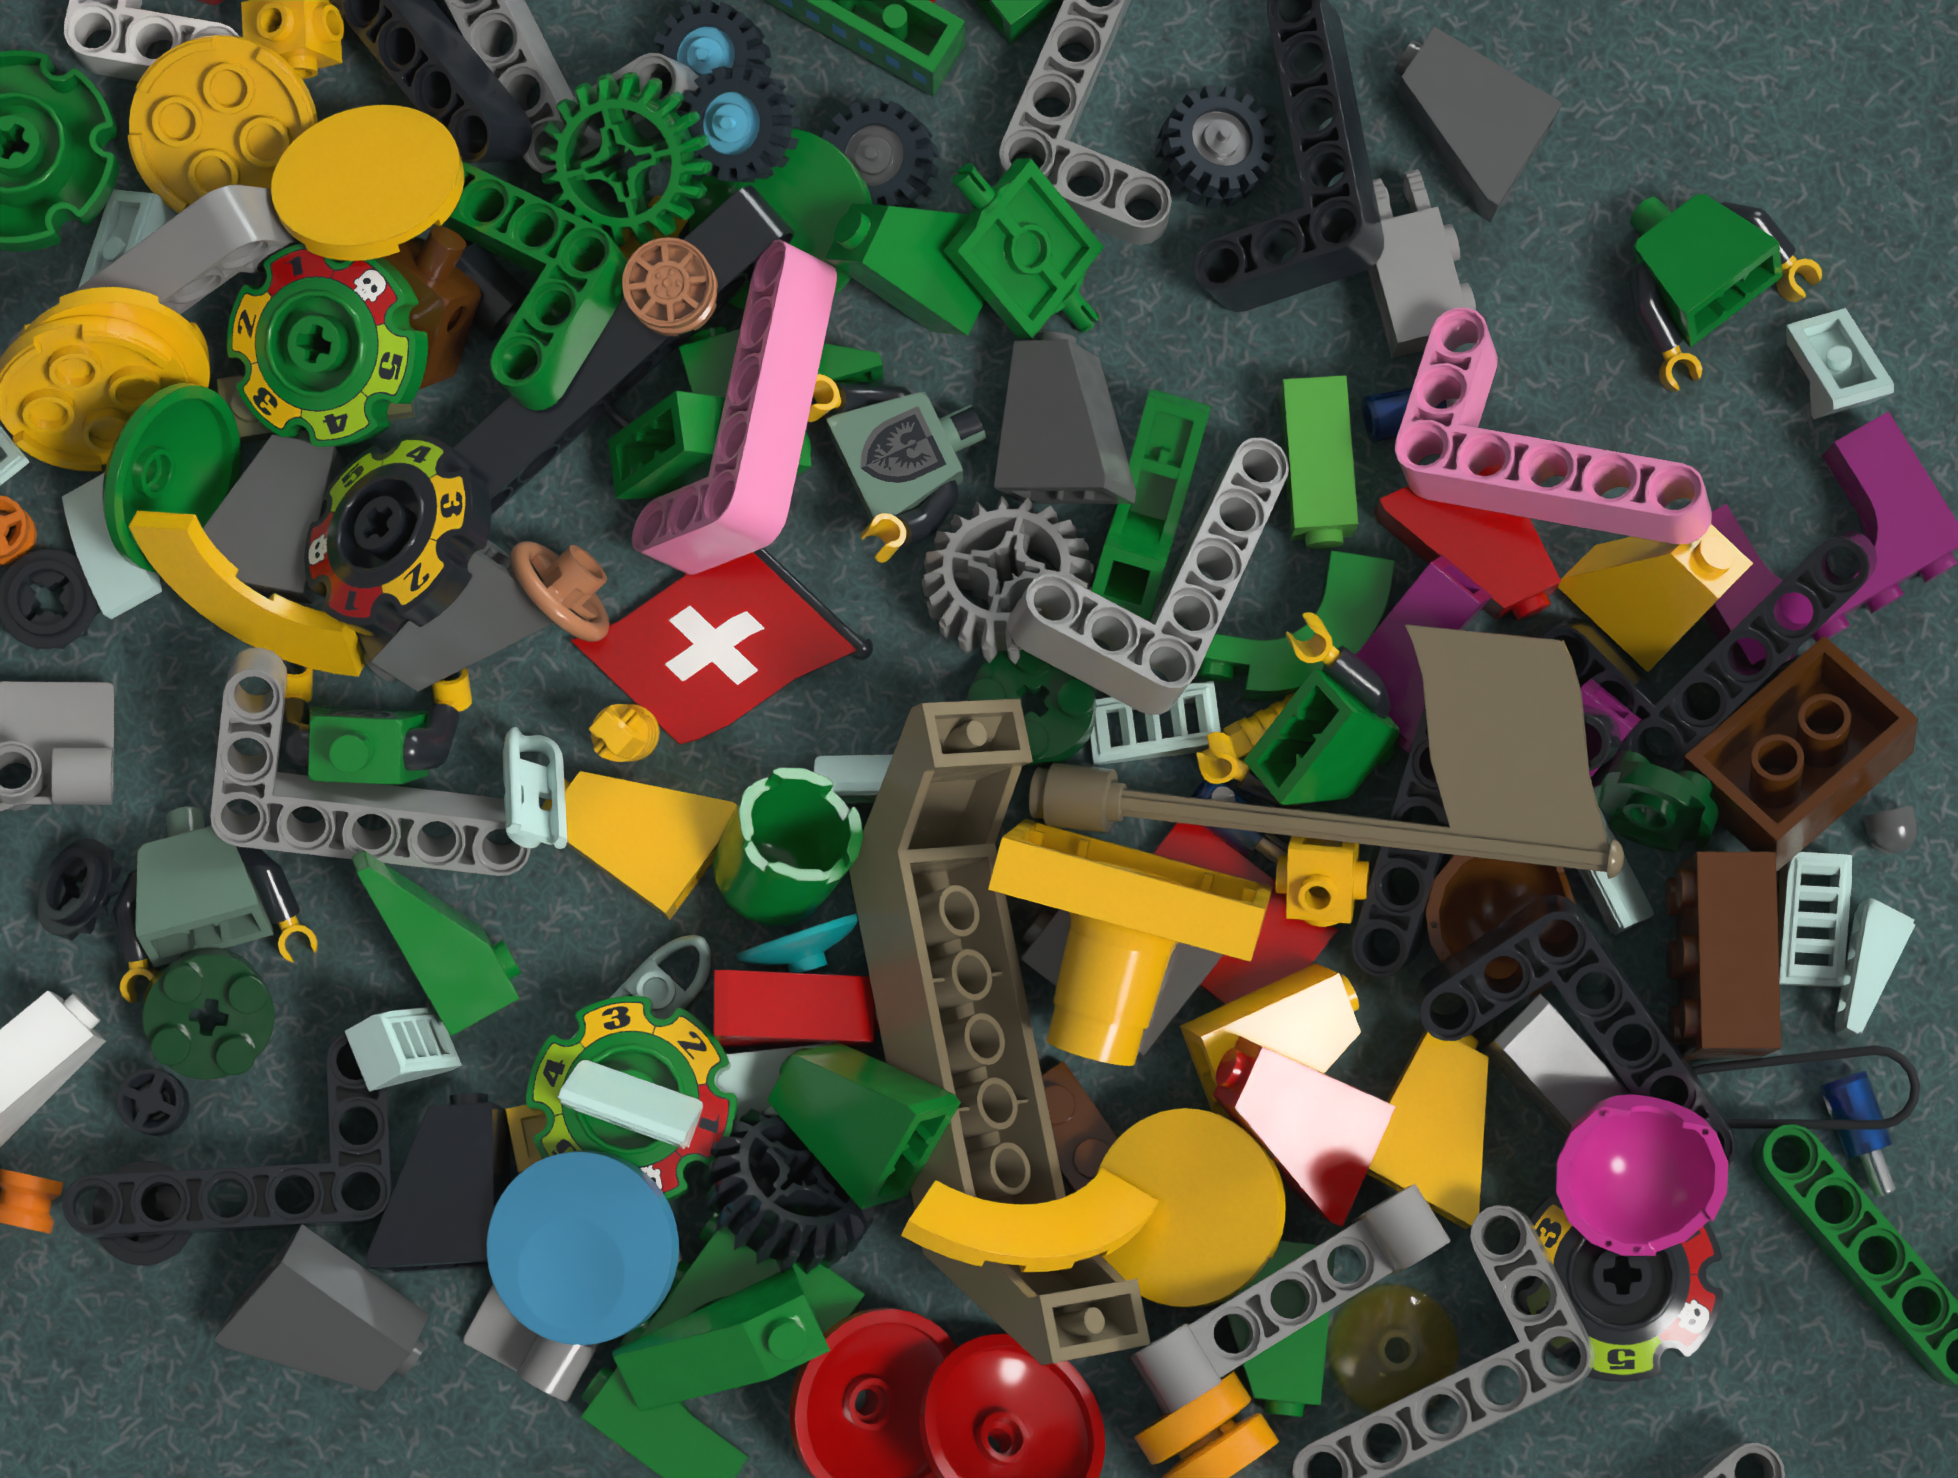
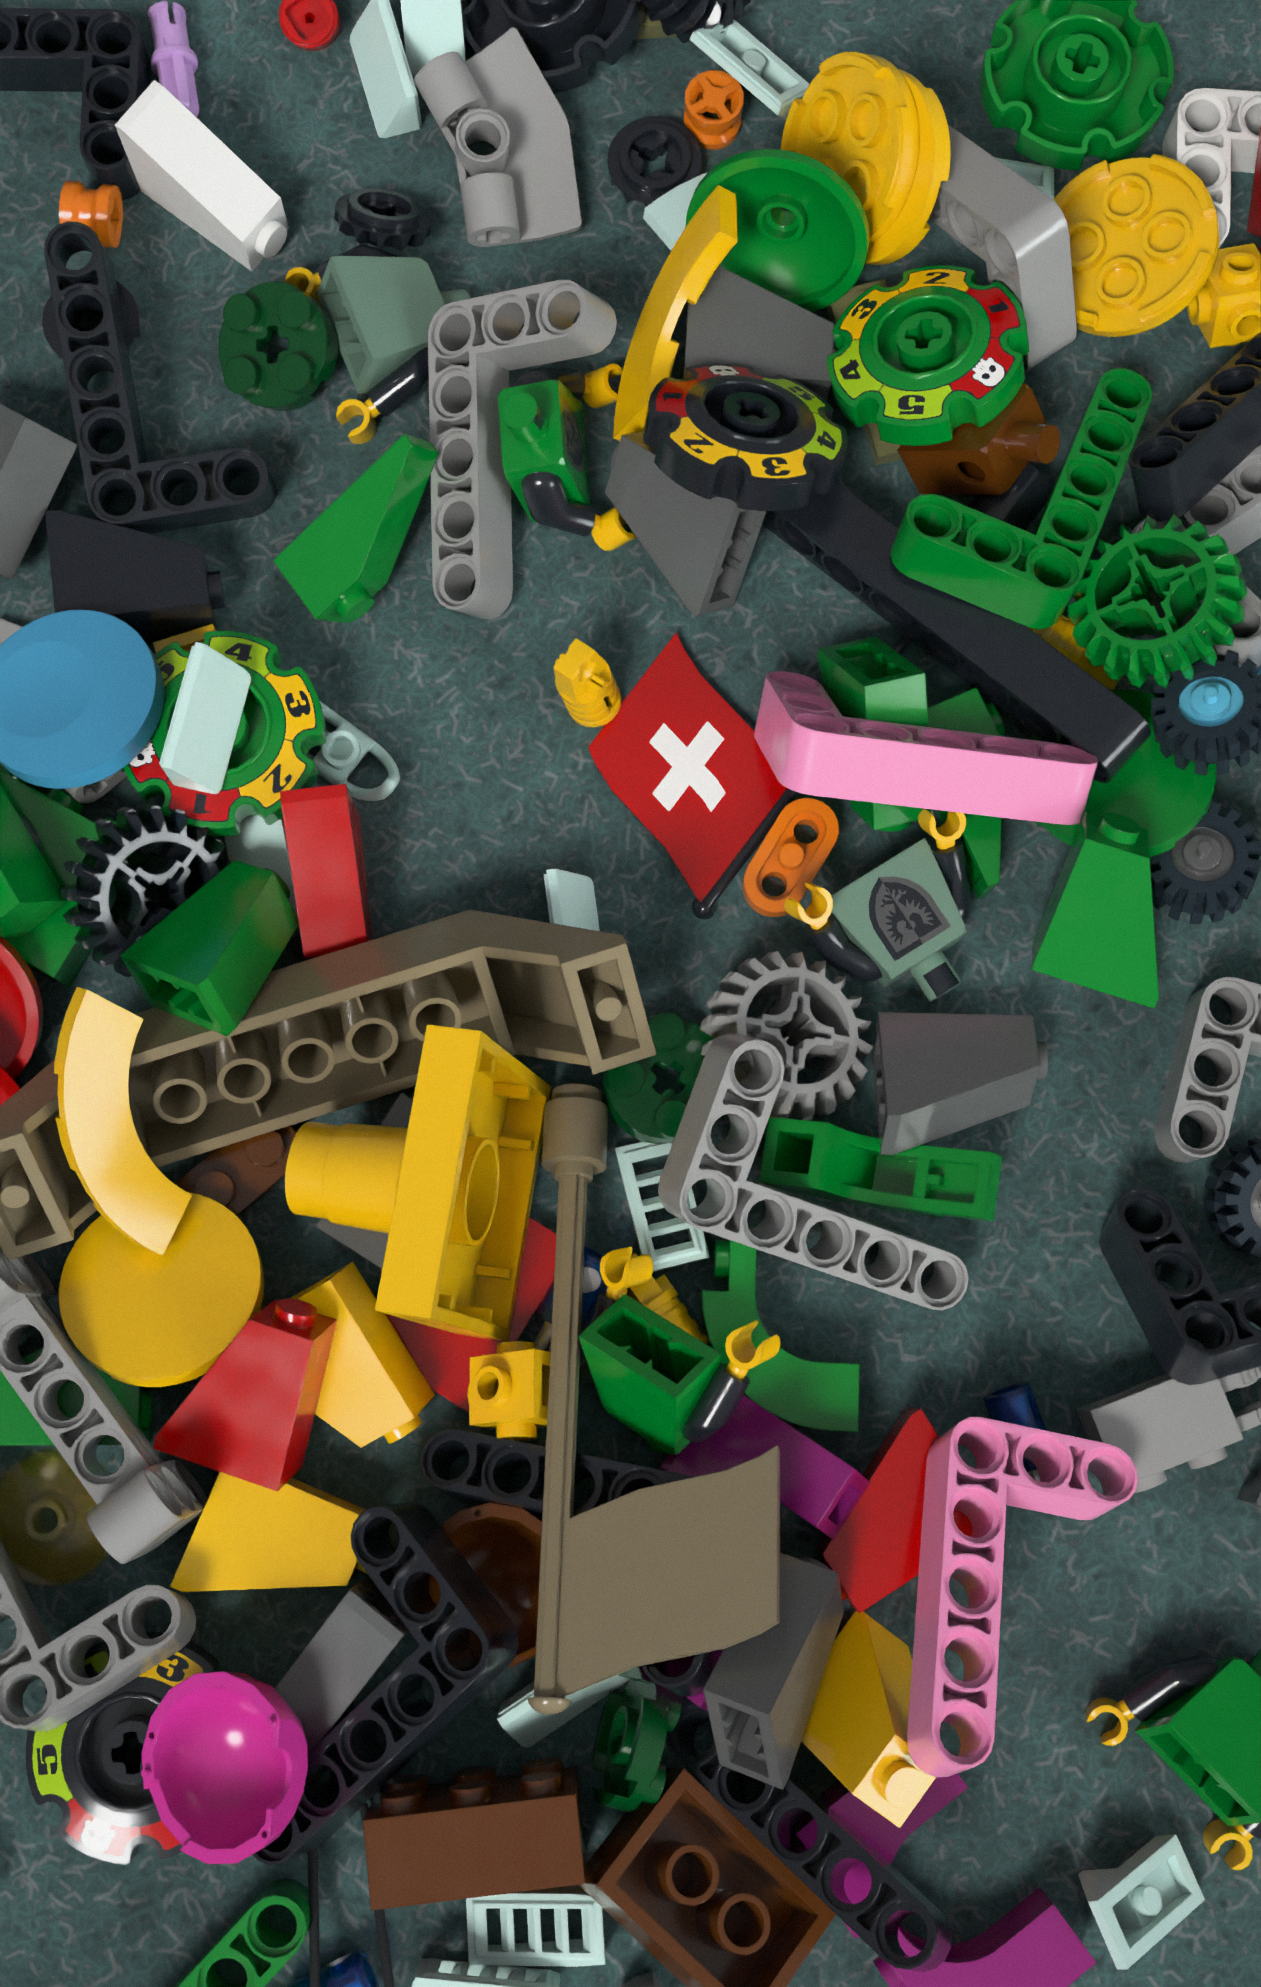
camera: 80 degrees right, 0 degrees up
black wheel [116,1068,191,1137] -> none
yellow tile [271,105,464,261] -> none
light aqua slope [345,1007,462,1091] -> none
light aqua piece [502,727,567,849] -> none
nougat piece [510,541,609,642] -> none
yellow slope [542,771,736,920] -> none
nougat wheel [622,237,718,336] -> none
green cylinder [713,768,864,927] -> none
teal dish [735,913,859,973] -> none
green plate [943,159,1104,339] -> none
bright green brick [1278,376,1358,549] -> none
none -> dark grey slope [703,1553,844,1790]
none -> orange plate [742,798,839,917]

